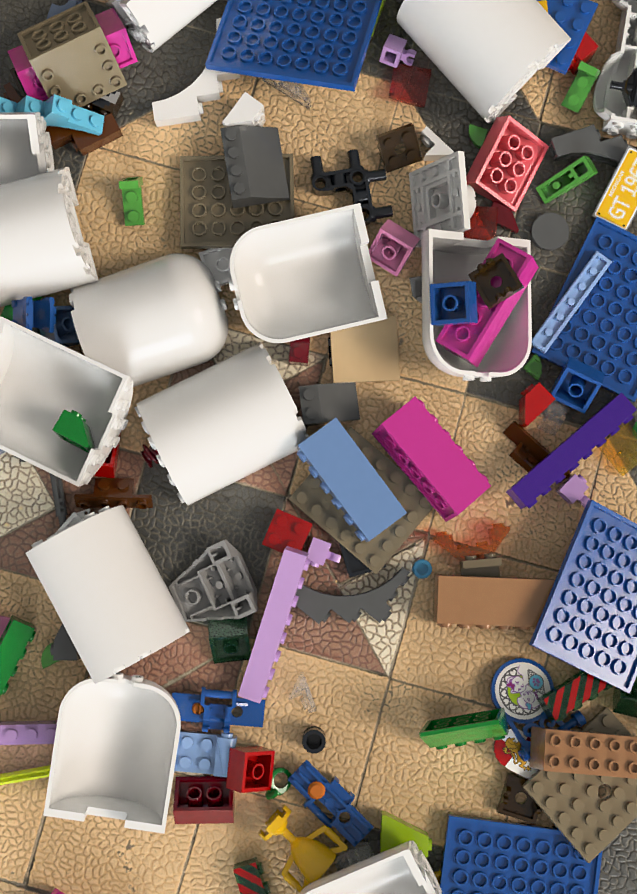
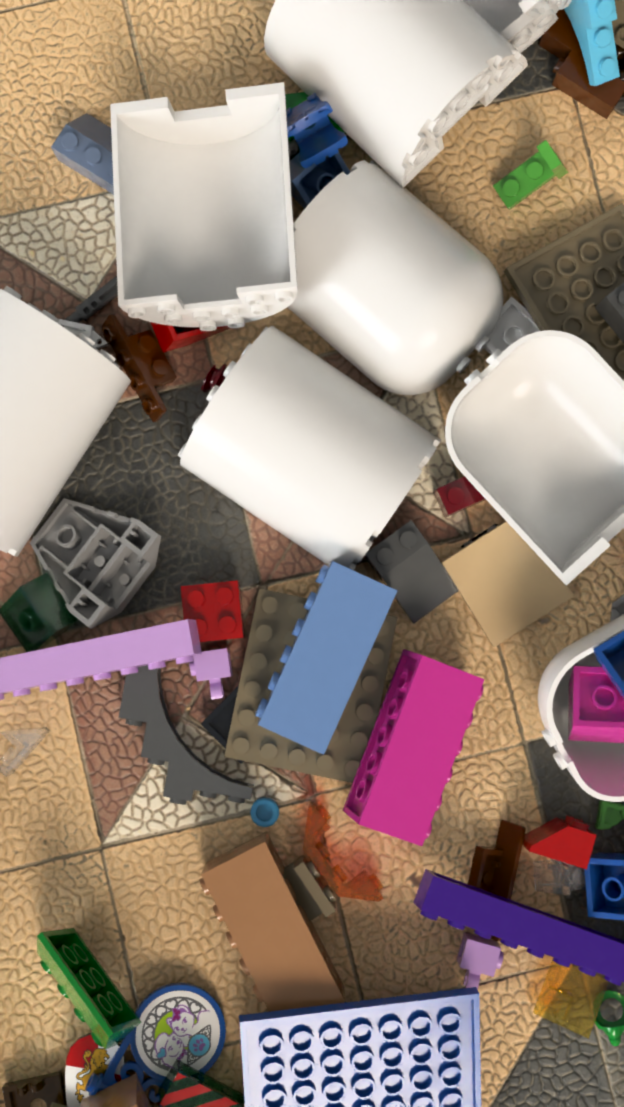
camera: 65 degrees right, 0 degrees up
green slope [52,409,95,453] -> none

